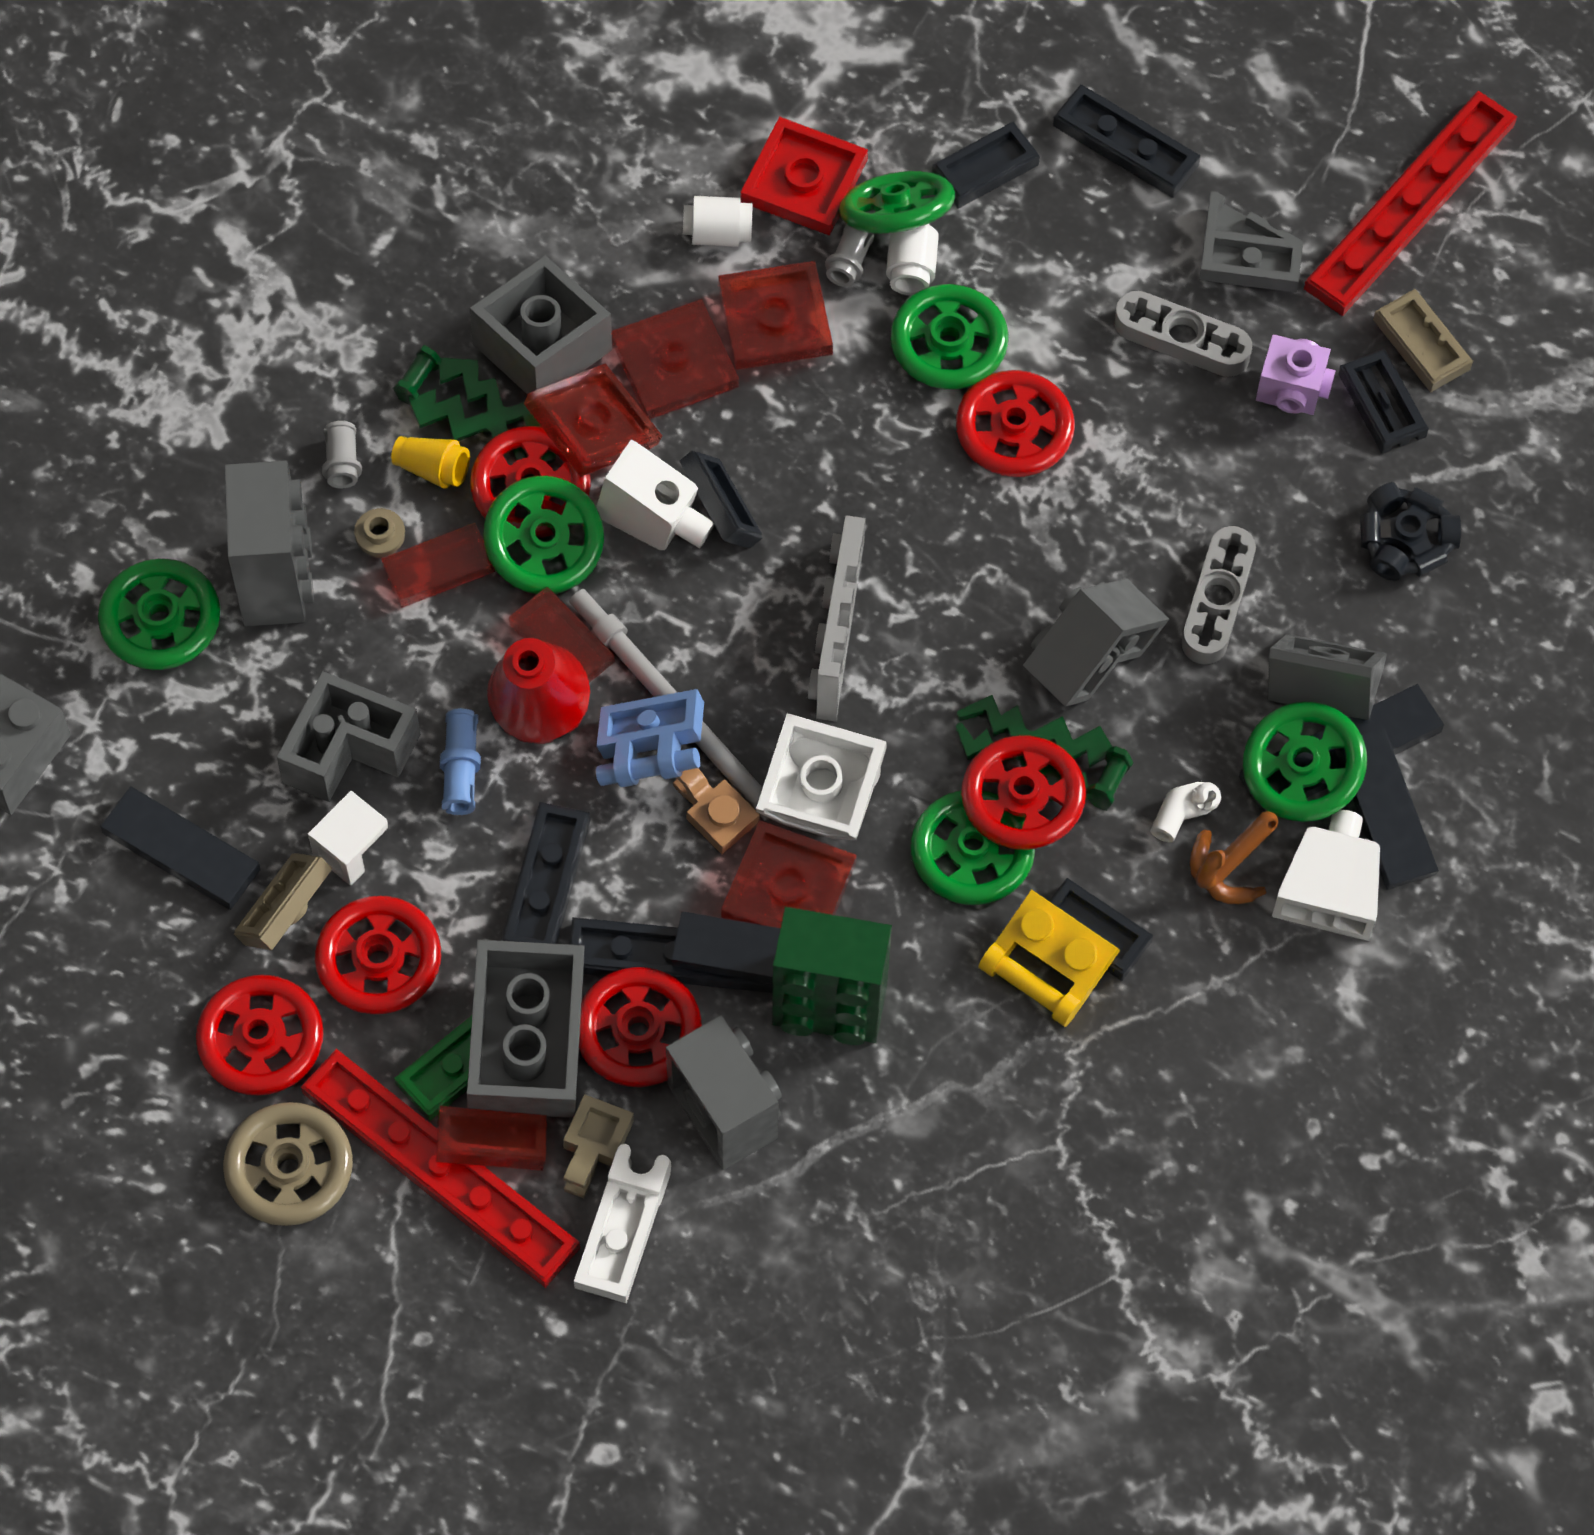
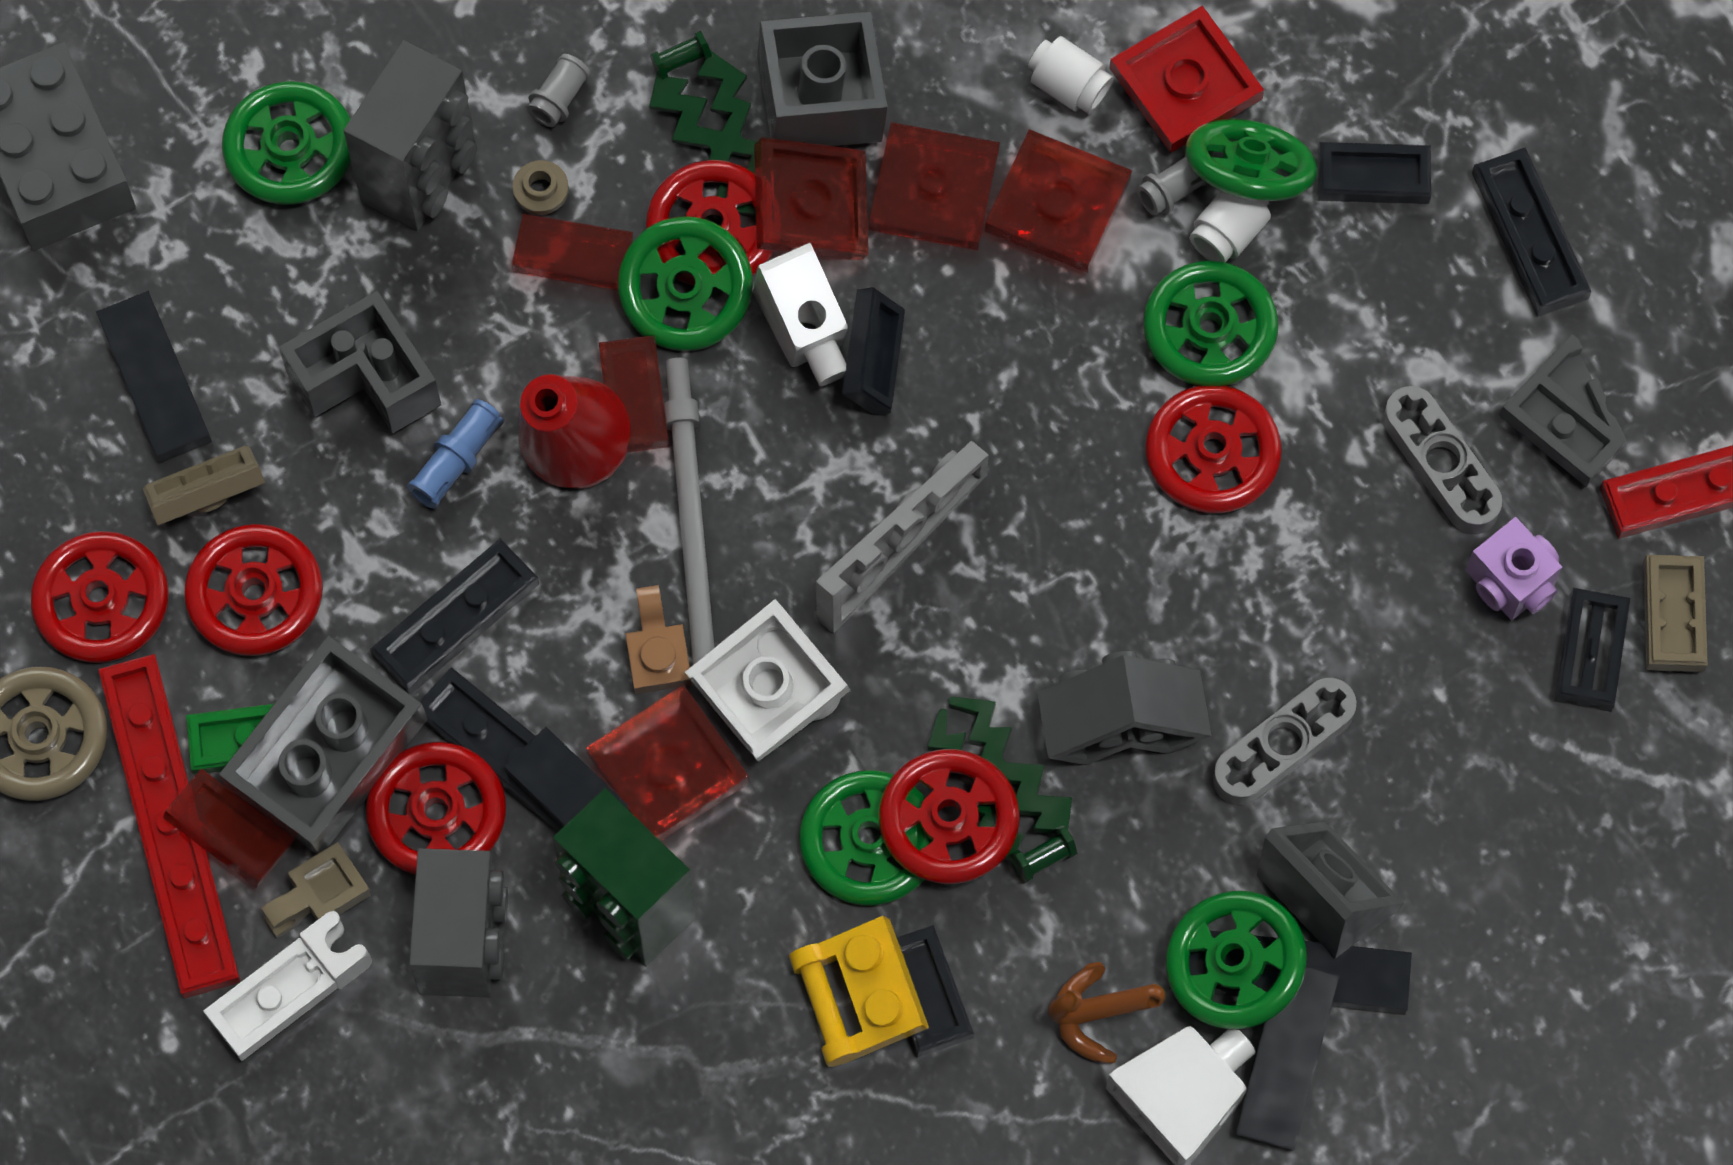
camera: 35 degrees right, 5 degrees up
white panel [308,791,388,886] -> none
yellow cone [391,436,470,489] -> none
medium blue plate [596,689,704,787] -> none
white arm [1150,782,1221,842] -> none
black piece [1360,482,1461,581] -> none

